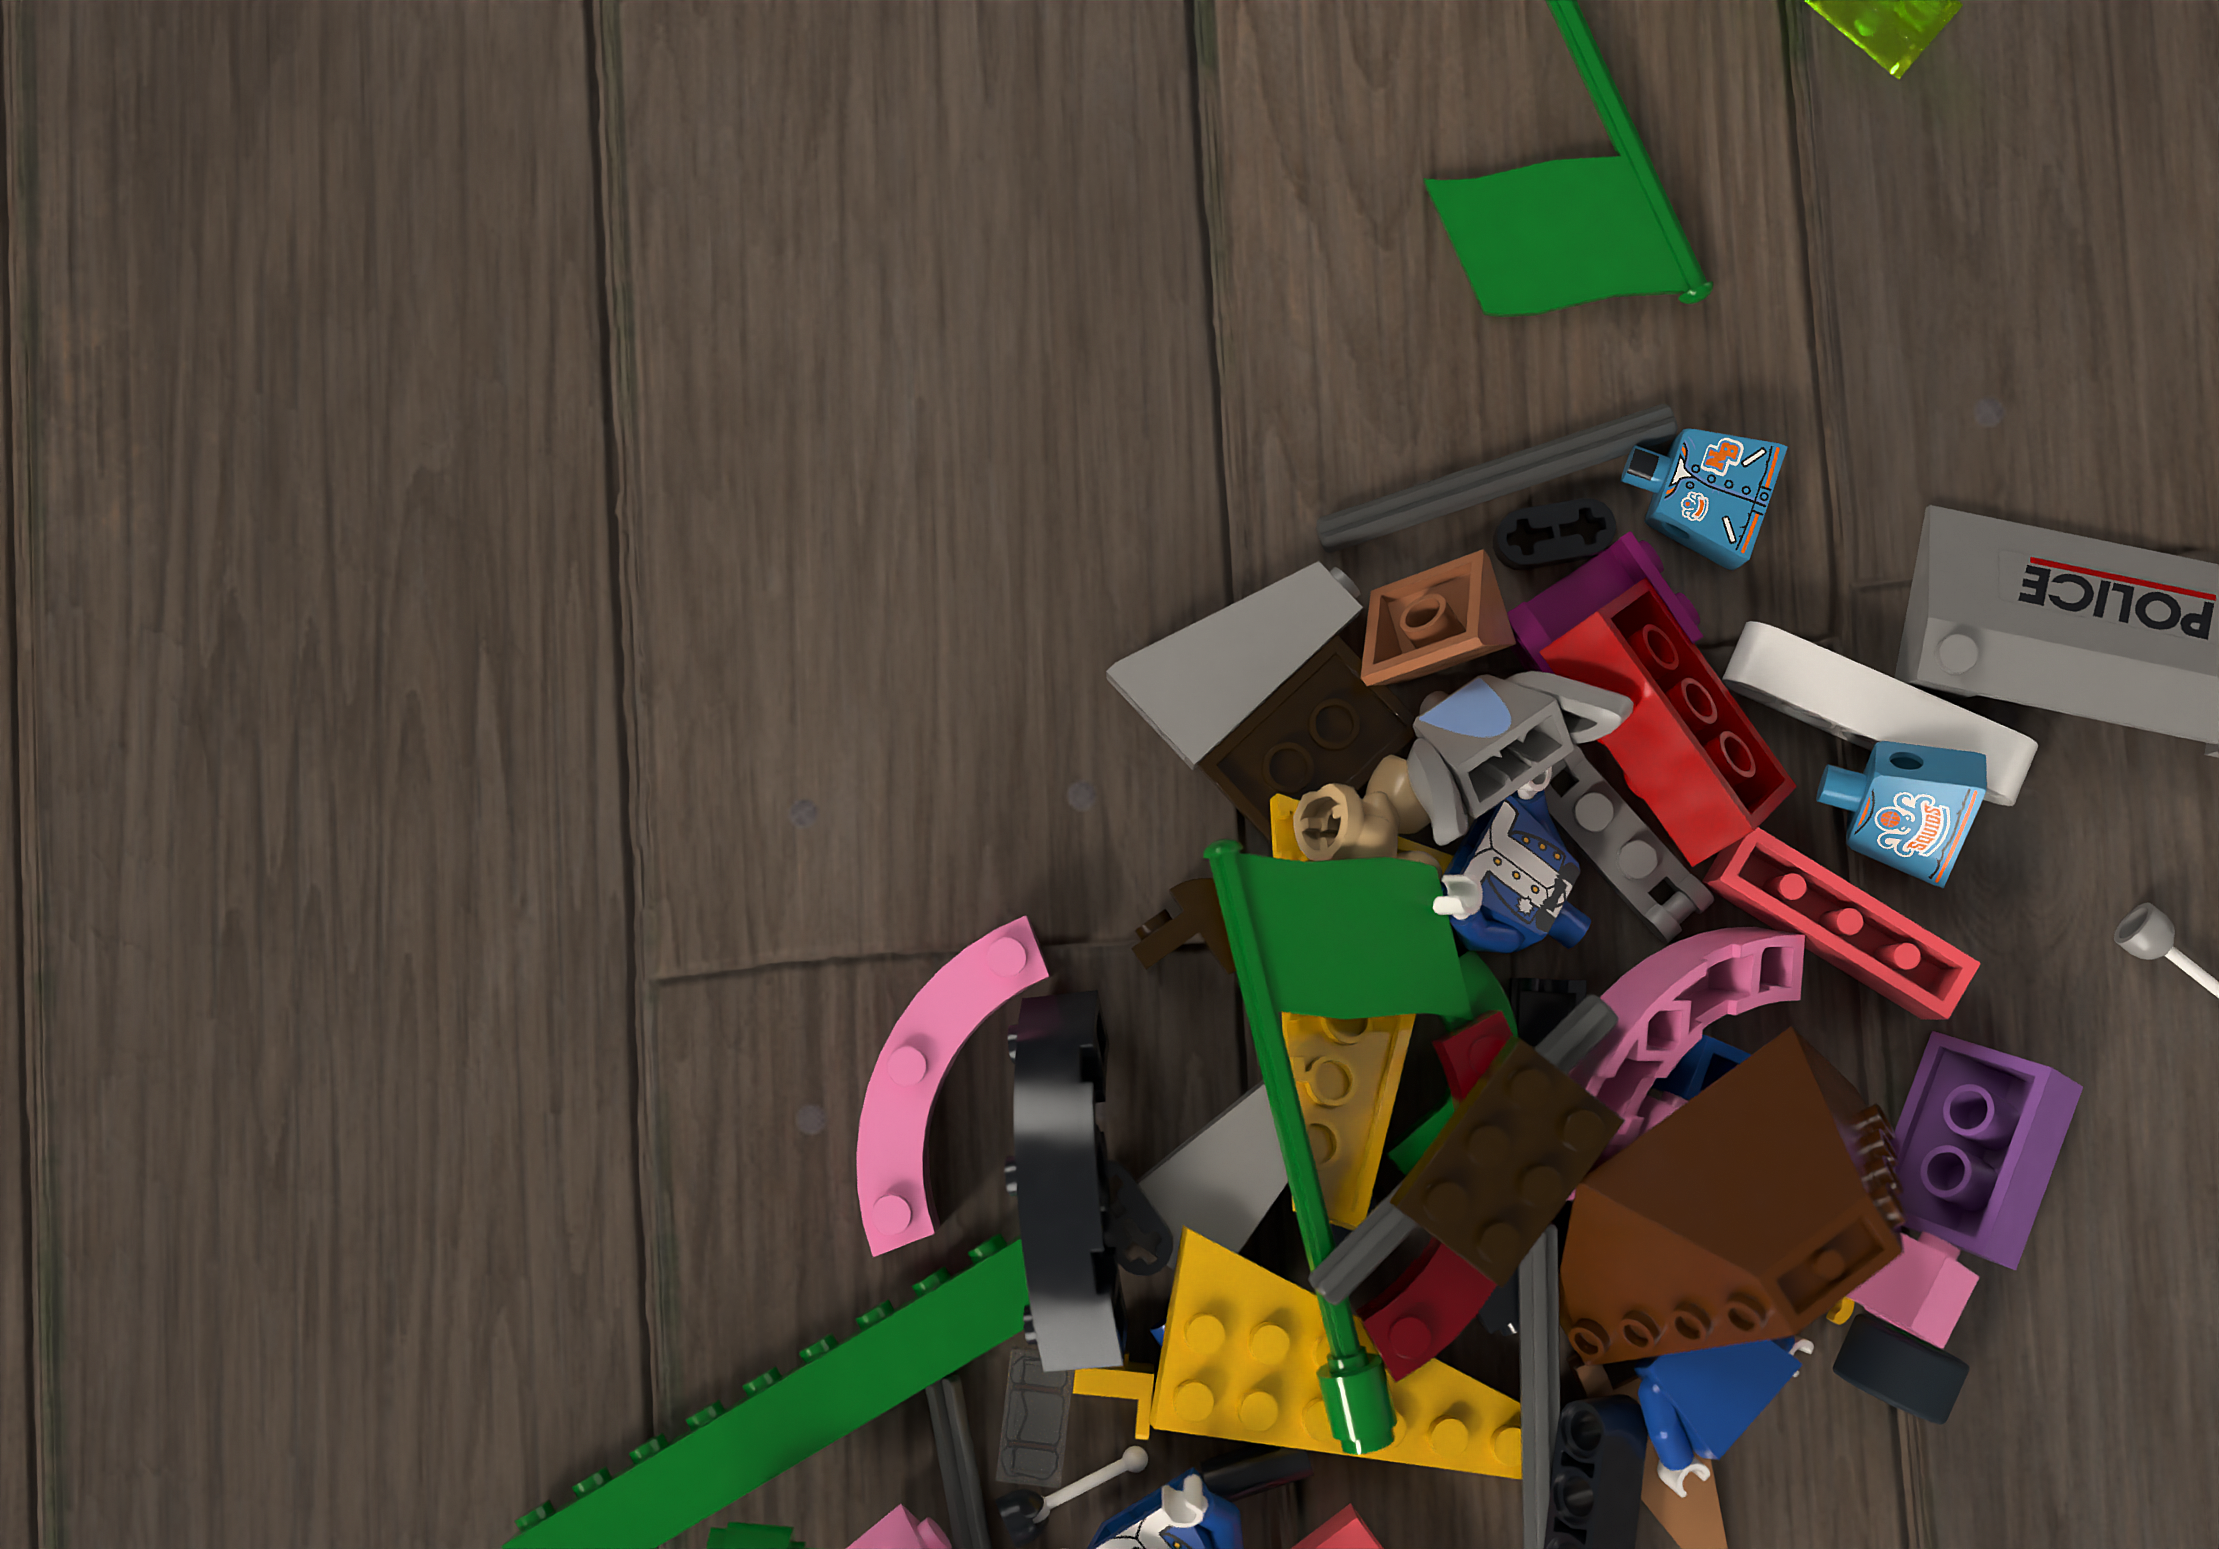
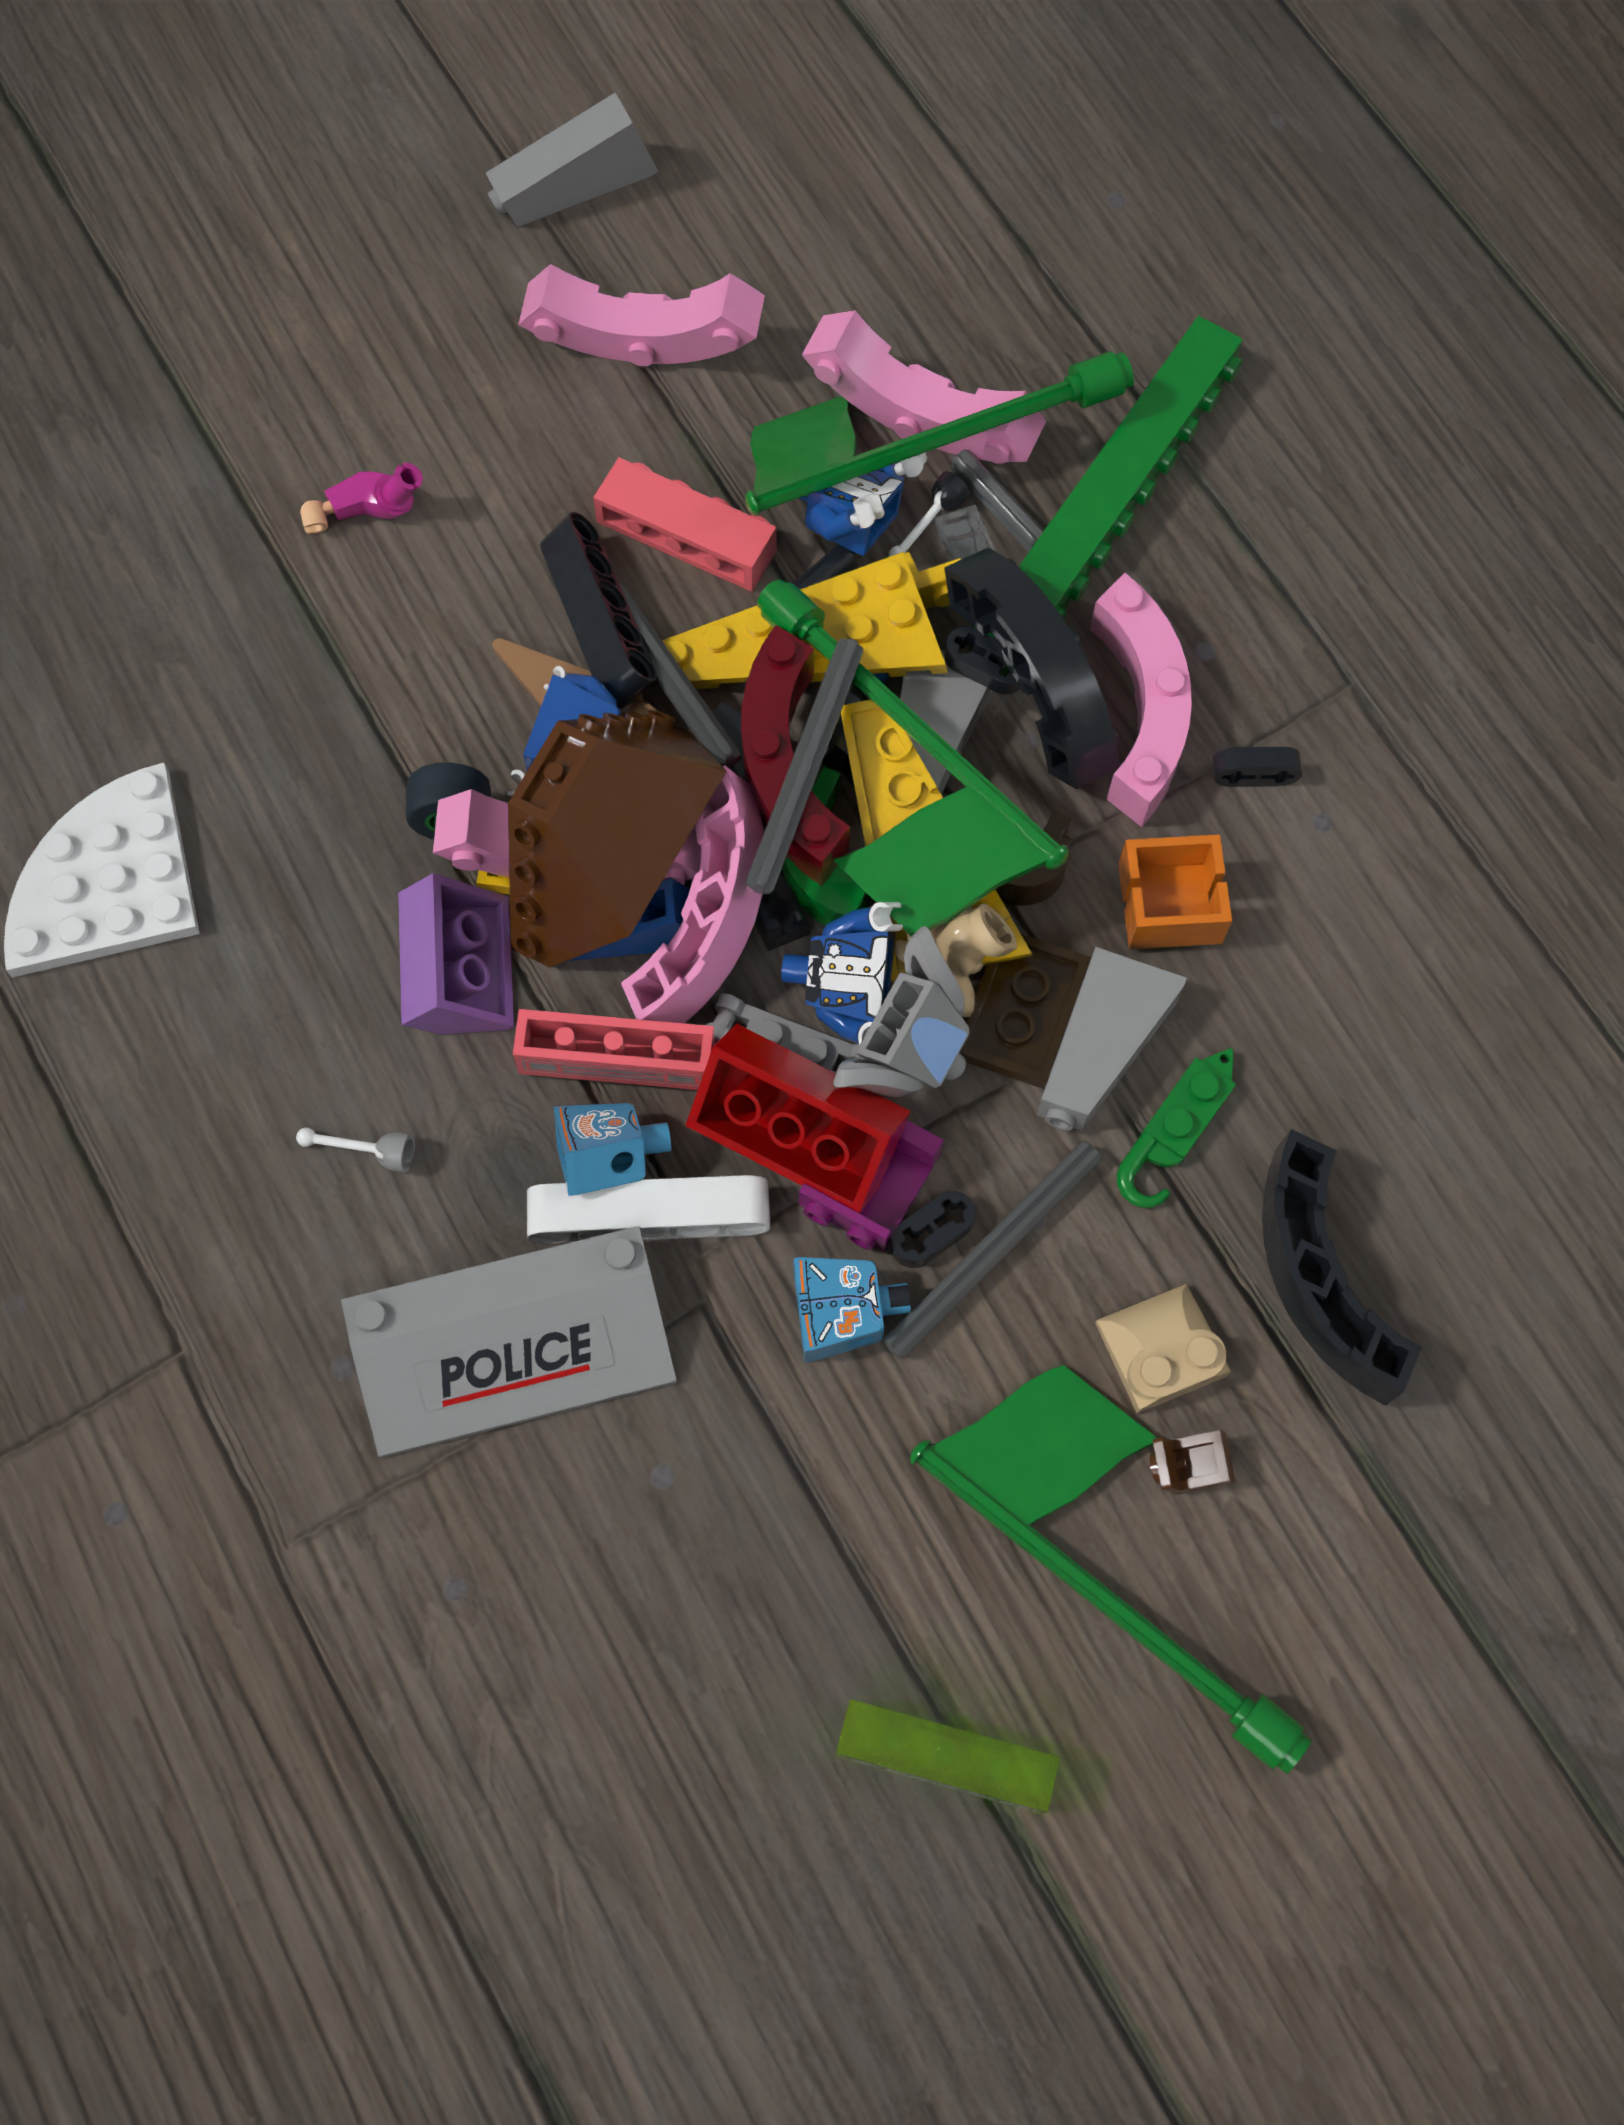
camera: 145 degrees right, 15 degrees down
nougat slope [1361,549,1516,686] -> none
dark brown plate [1389,1035,1625,1288] -> none
none -> tan slope [1095,1284,1231,1414]
none -> green plate [1116,1048,1236,1208]
none -> orange piece [1118,834,1232,950]
none -> bracket [1150,1430,1236,1495]
none -> black beam [1213,747,1302,787]
none -> black brick [1262,1129,1422,1406]

